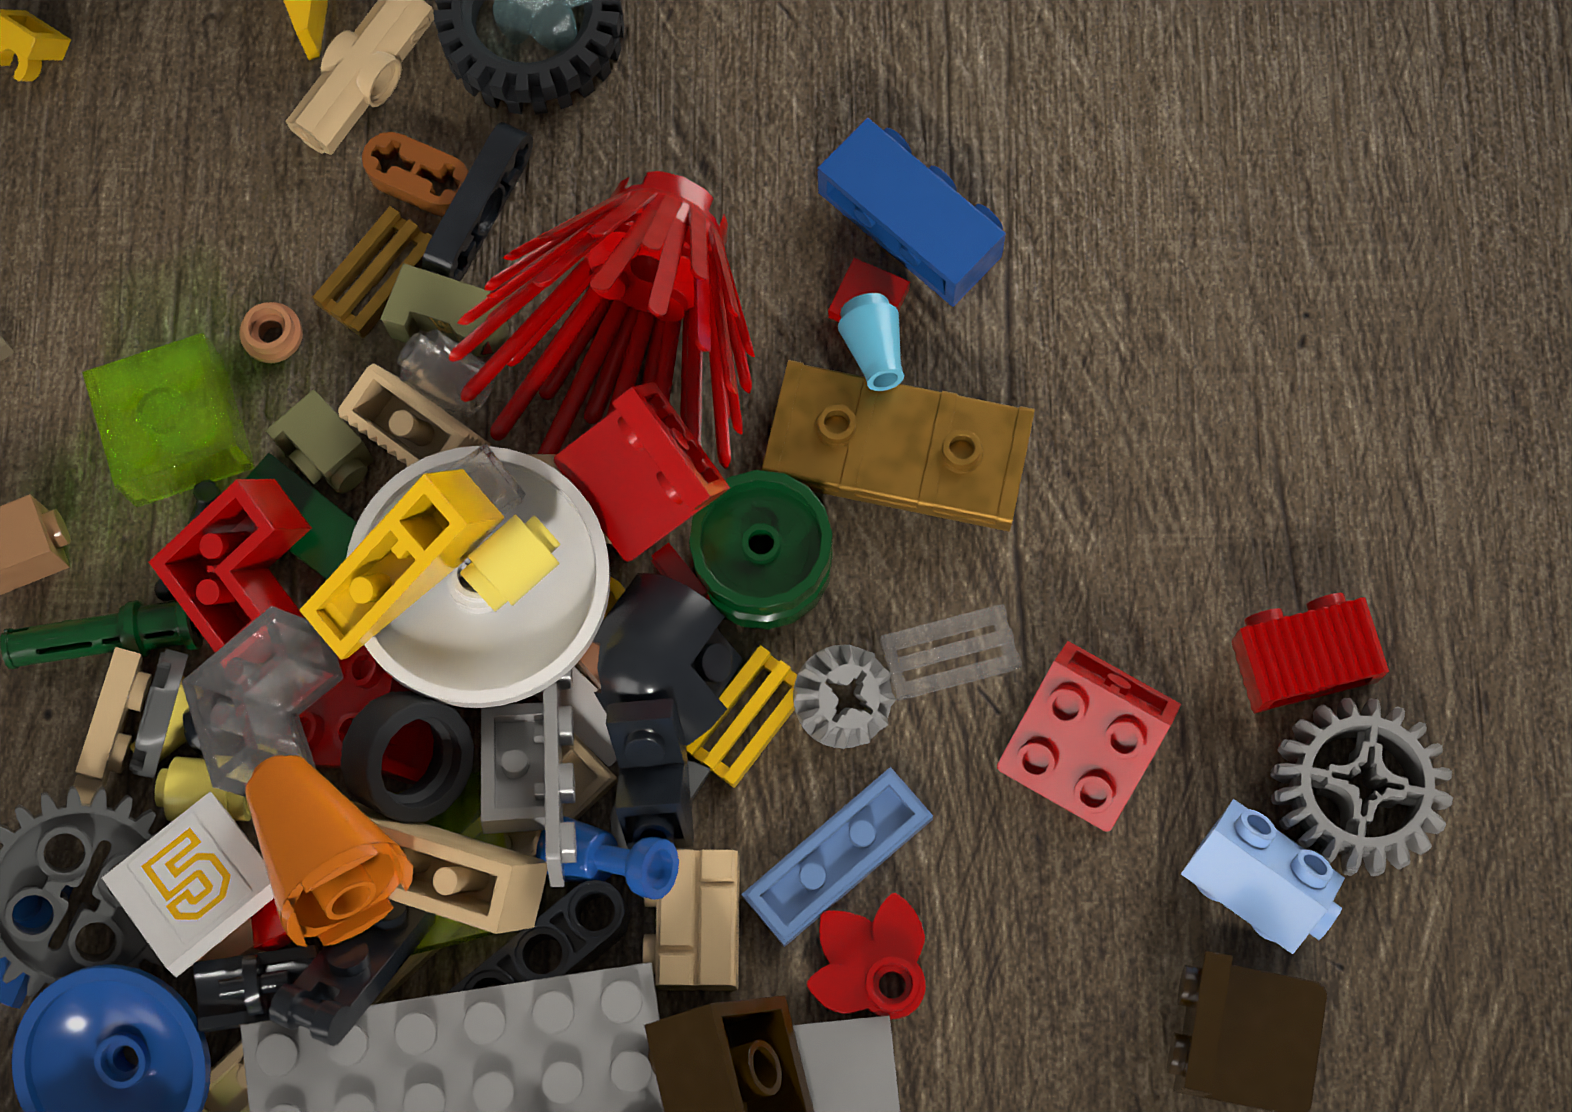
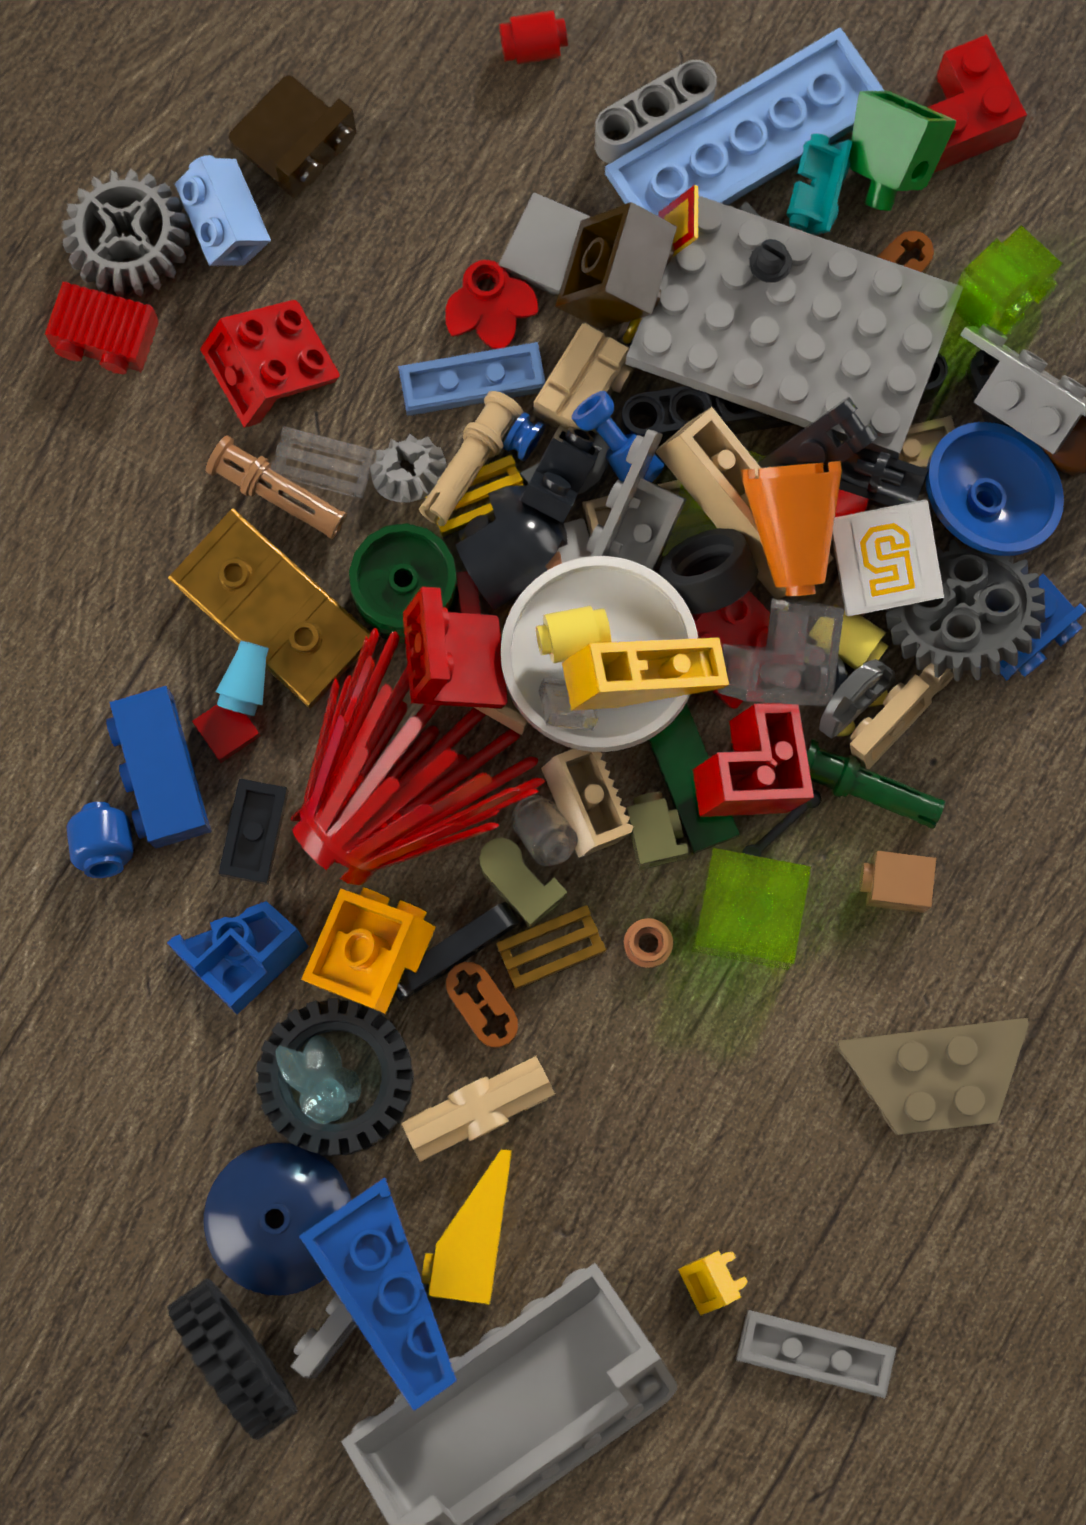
camera: 155 degrees left, 5 degrees up
none -> blue head [66,802,134,878]
none -> blue slope [167,901,309,1014]
none -> medium nougat pin [205,435,347,539]
none -> black plate [218,778,289,885]
none -> light orange plate [301,887,436,1014]
none -> tan pin [419,391,524,526]
none -> blue bush [503,412,545,461]

